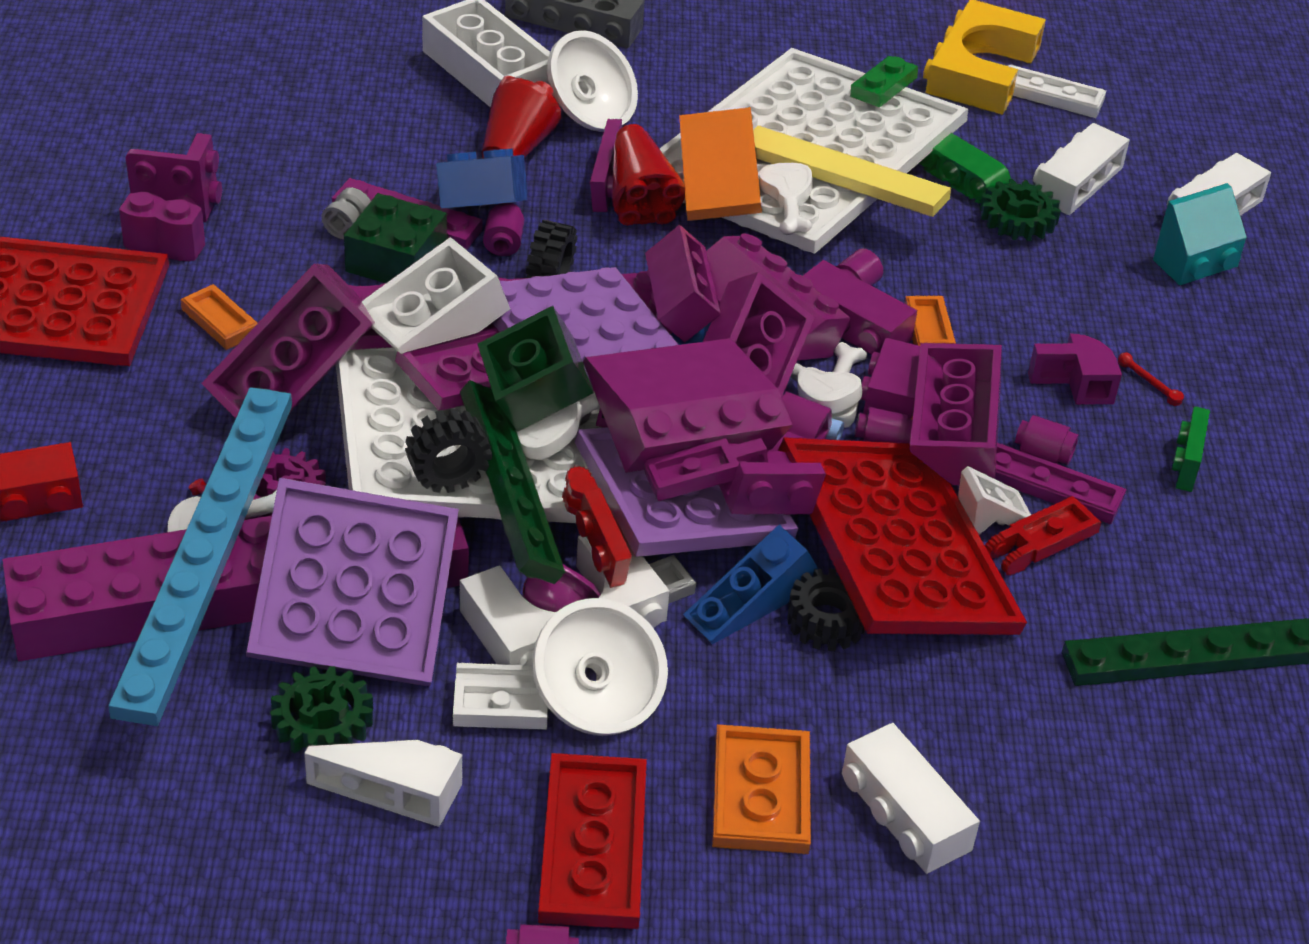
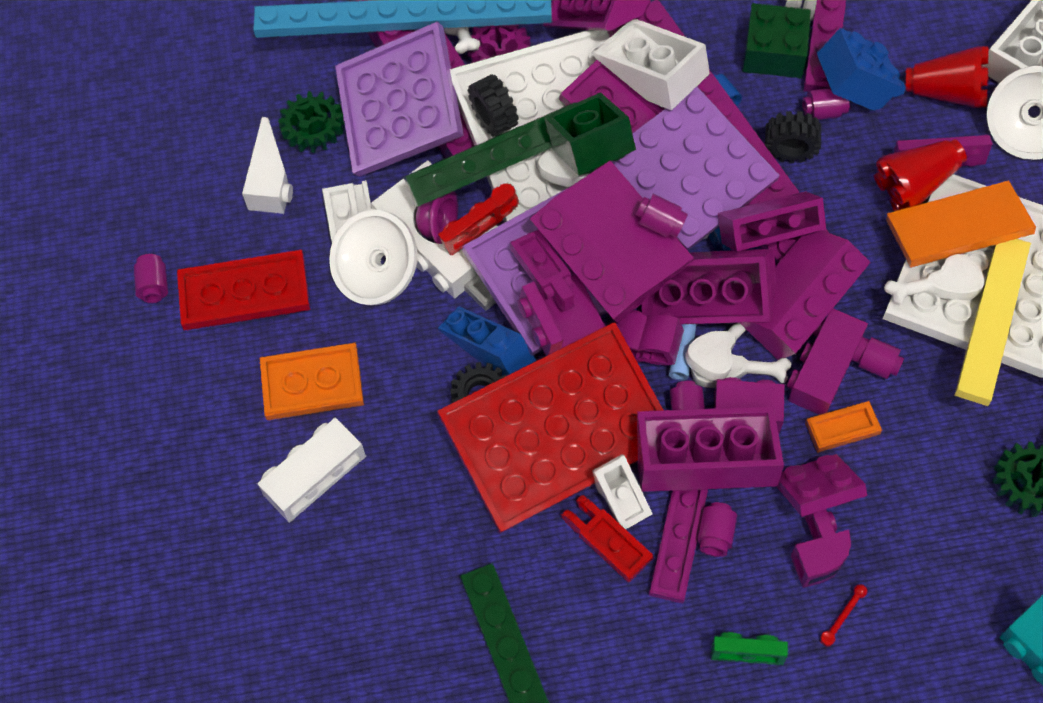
camera: 85 degrees right, 20 degrees up
none -> magenta brick [635,193,688,238]
none -> magenta plate [776,454,867,517]

